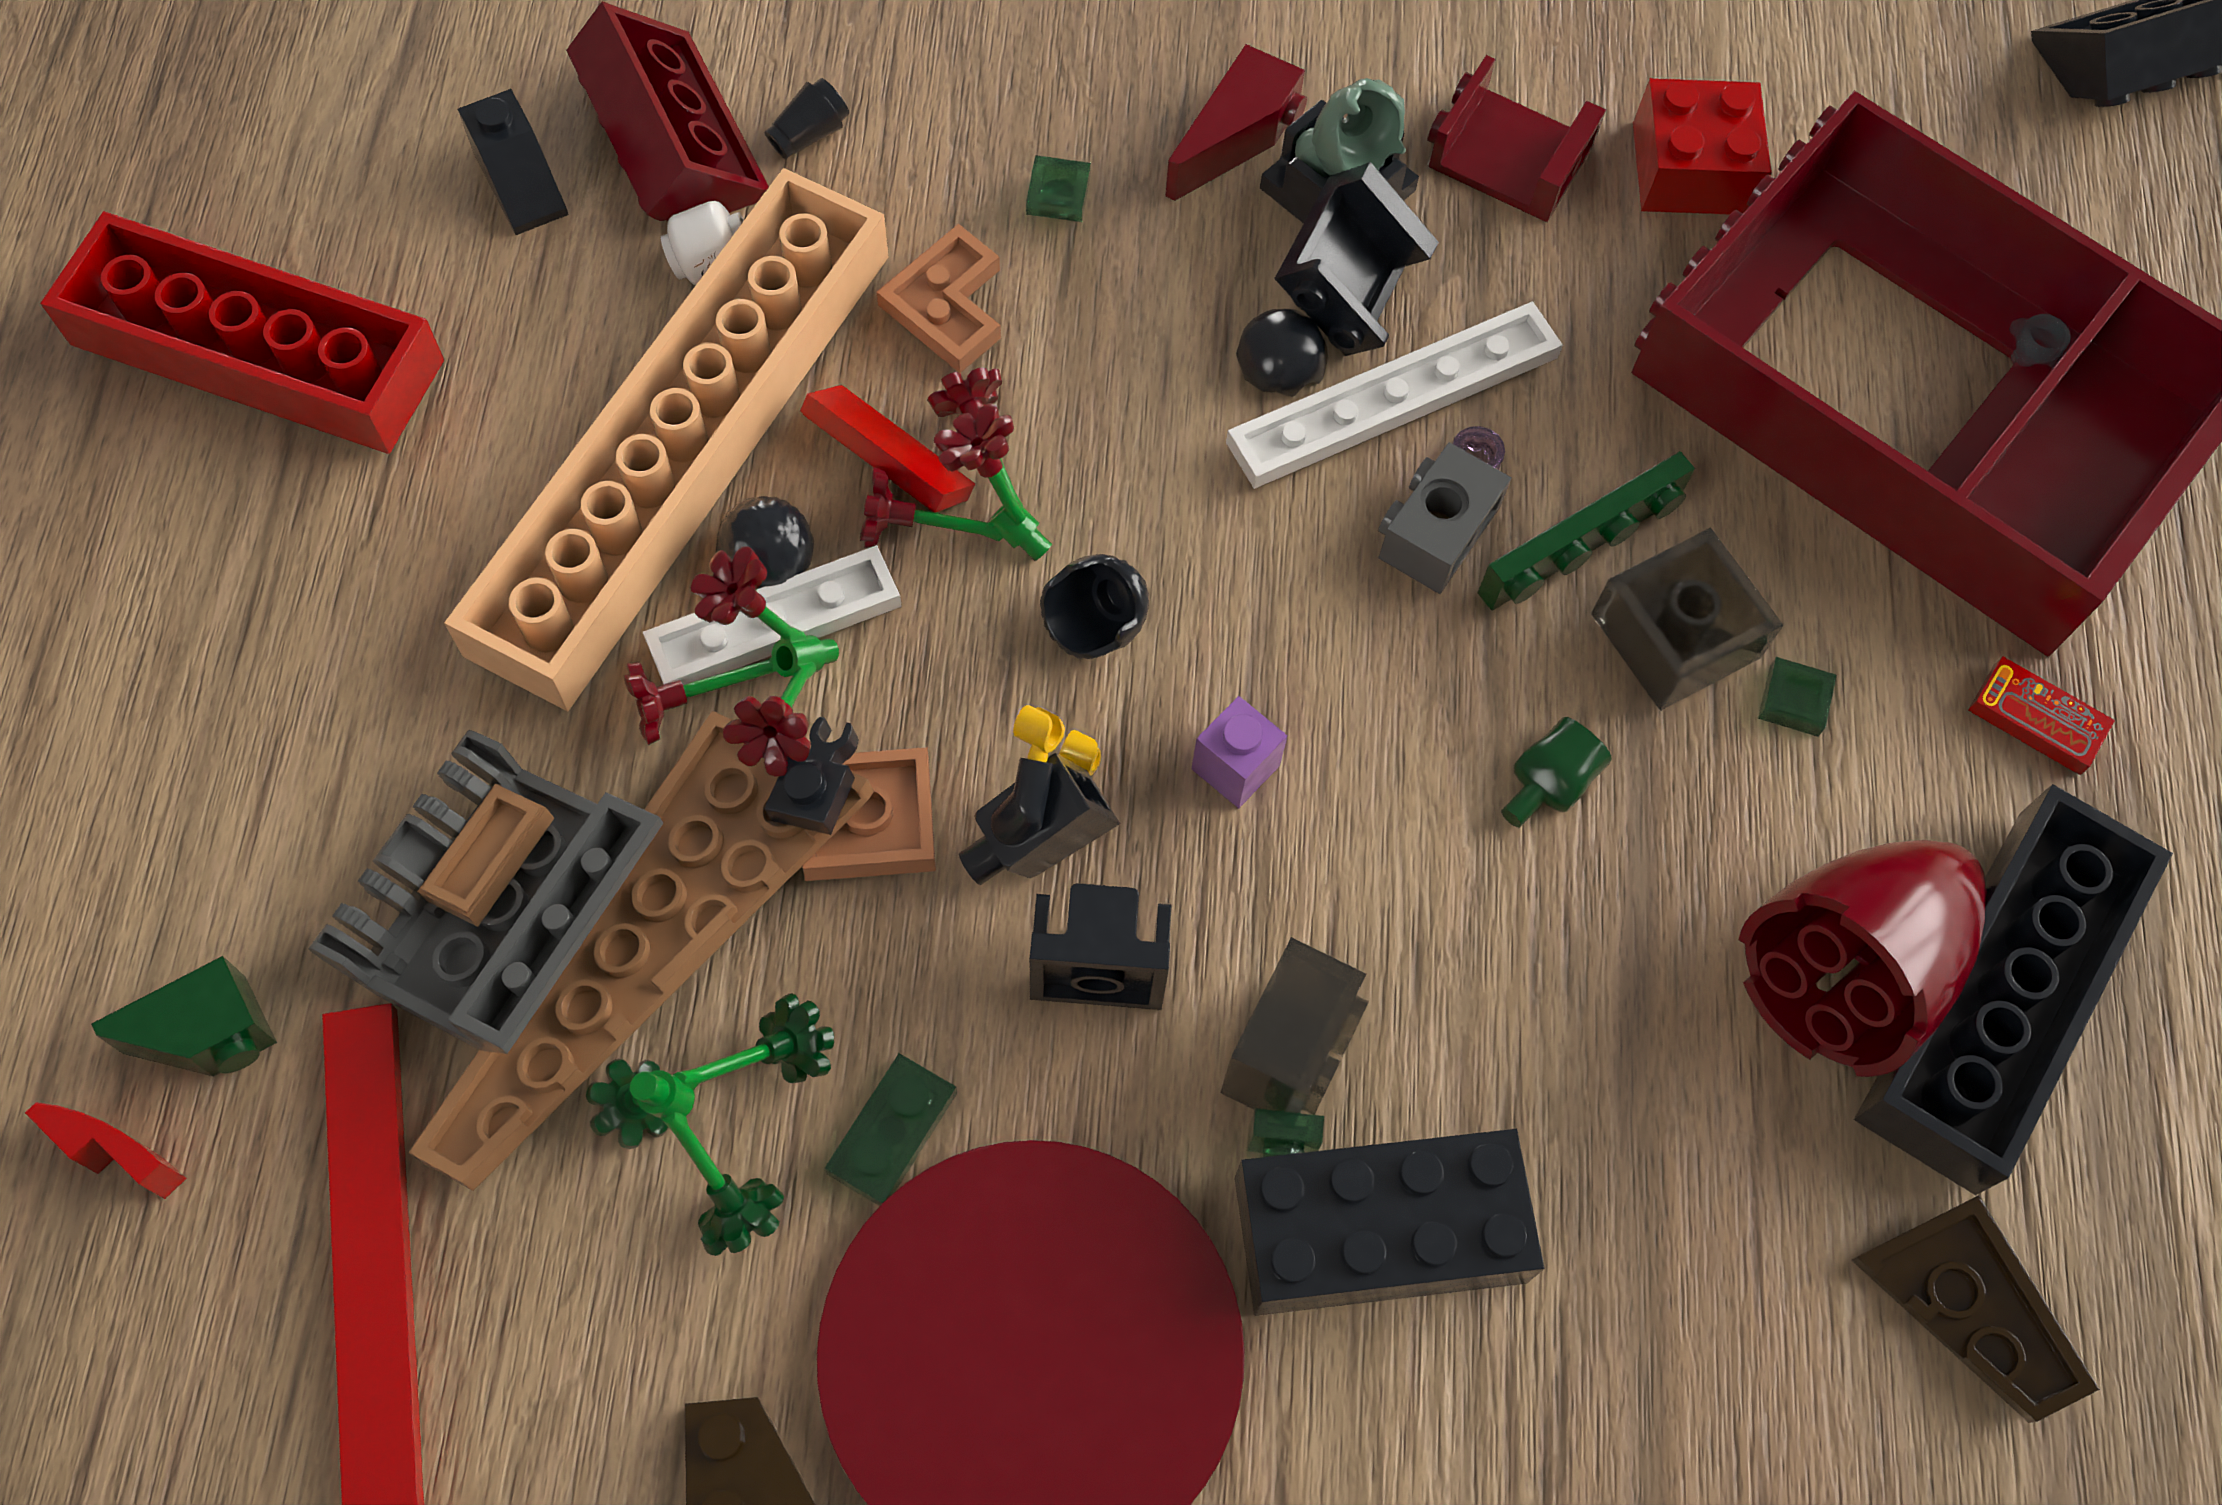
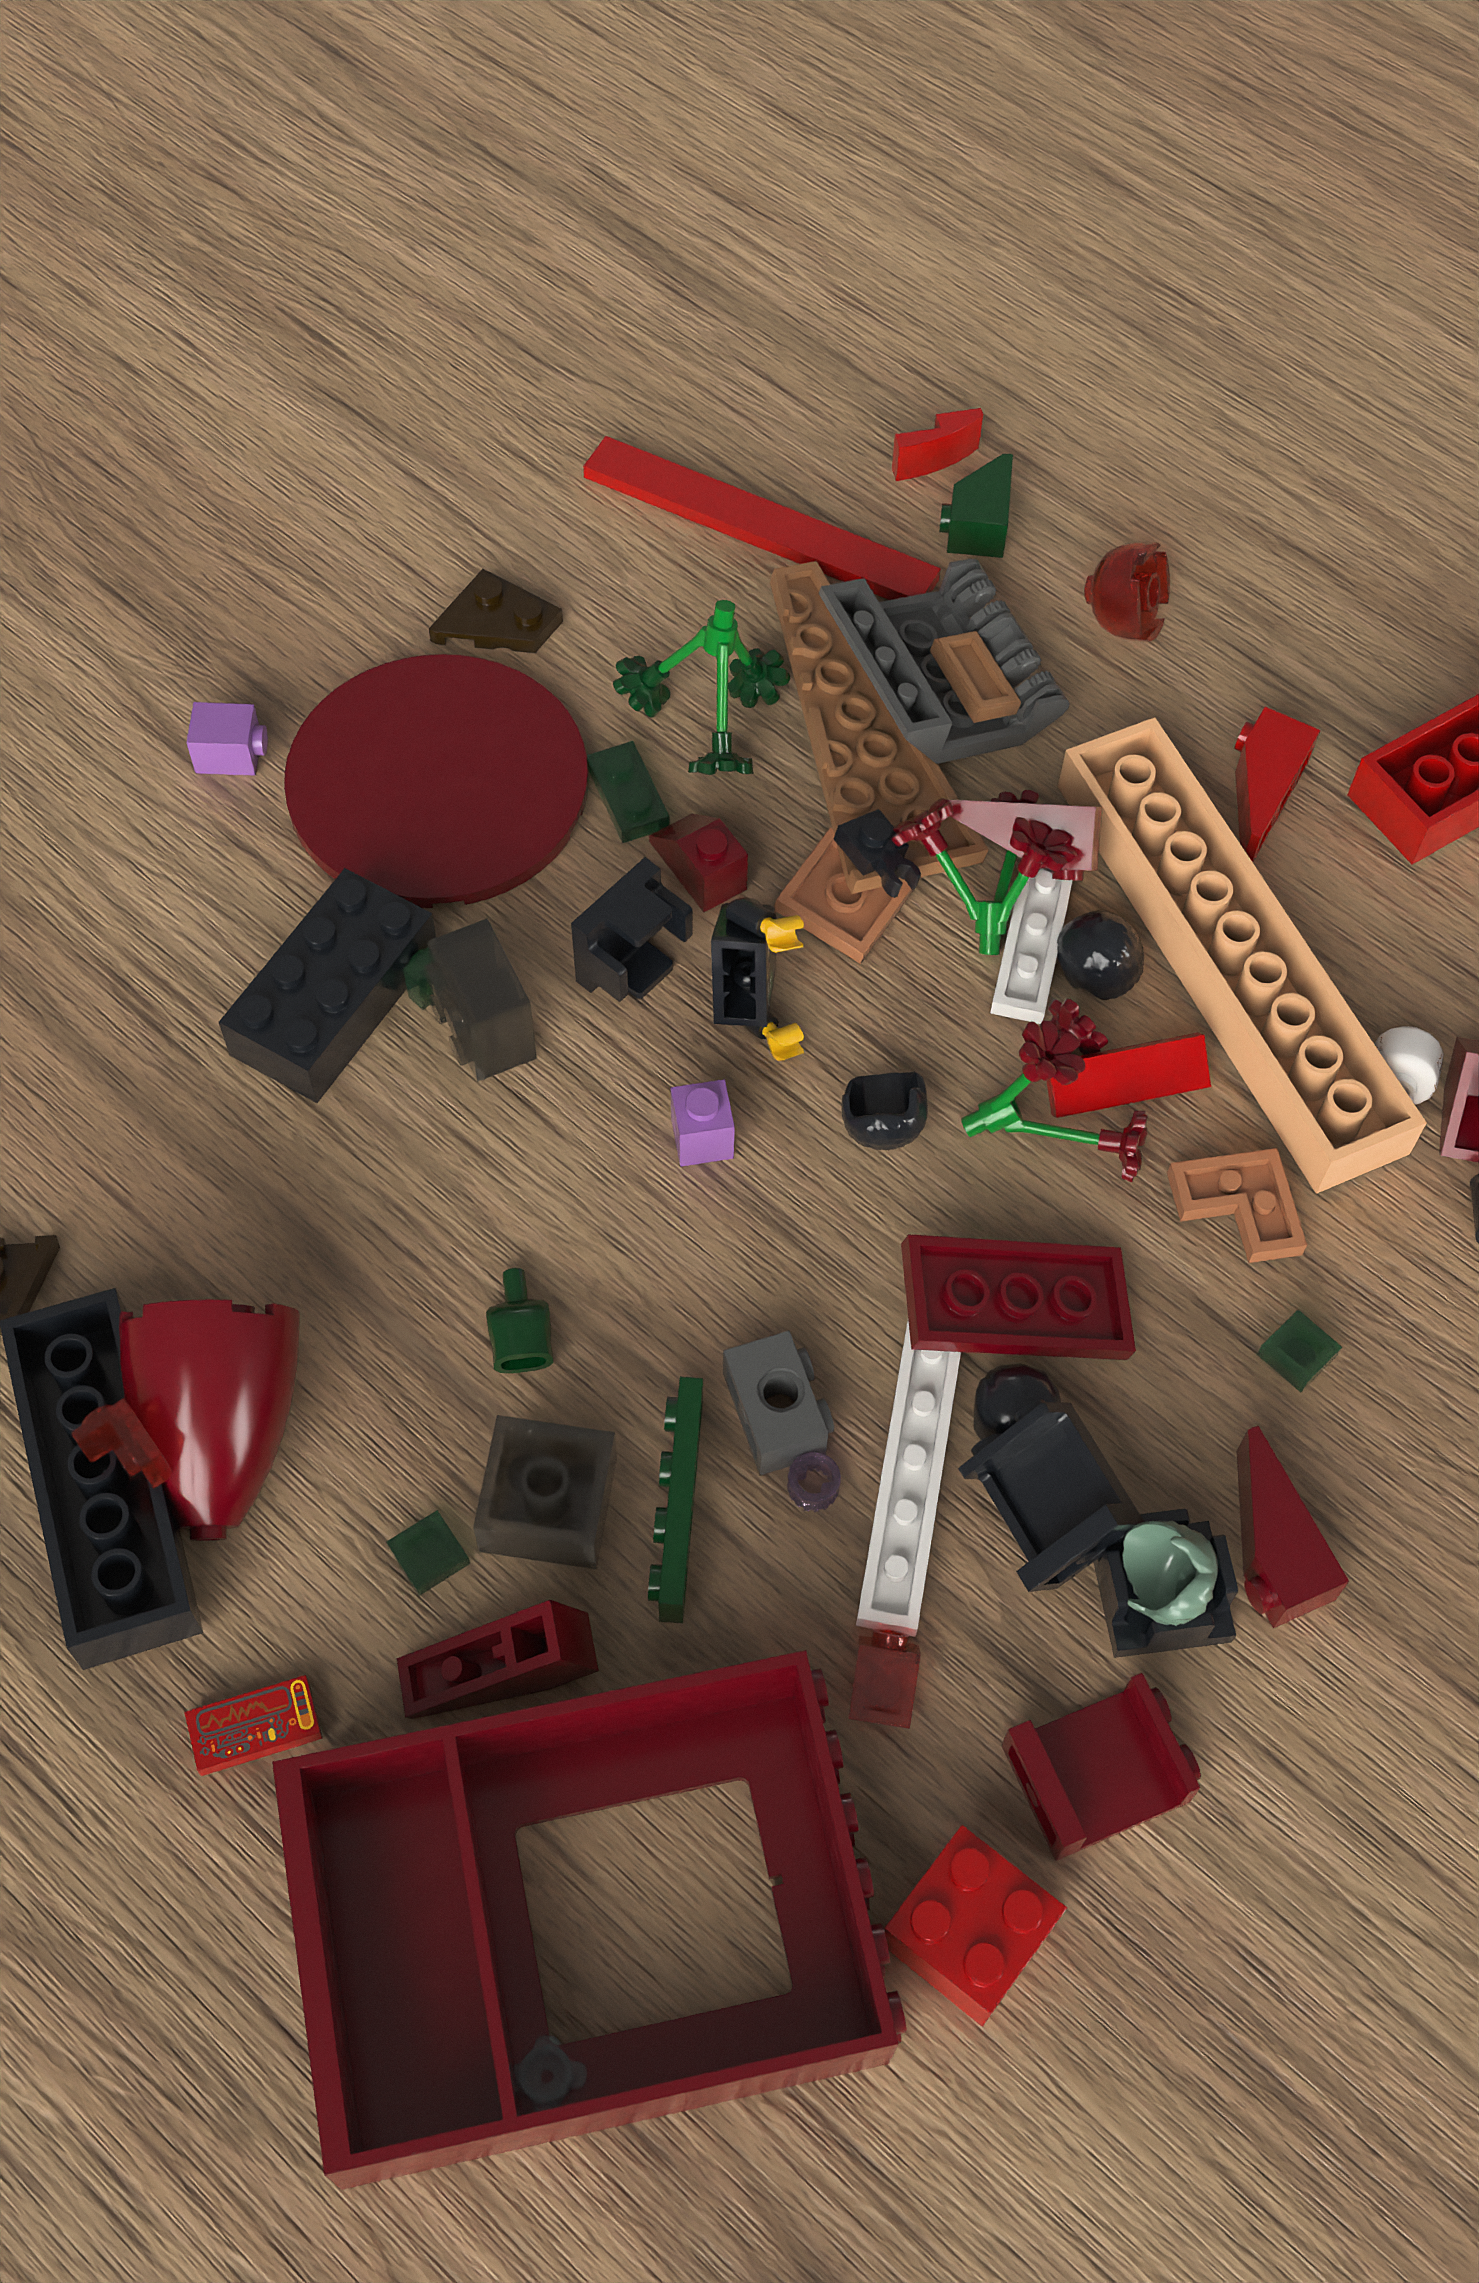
camera: 130 degrees right, 5 degrees down
none -> clear red bracket [72,1398,173,1489]
none -> dark red slope [396,1599,599,1719]
none -> dark red slope [649,814,748,913]
none -> clear red bracket [848,1629,921,1729]
none -> dark red plate [901,1234,1136,1360]
none -> slope [945,799,1102,881]
none -> clear red cylinder [1084,542,1170,642]
none -> red slope [1234,707,1320,862]

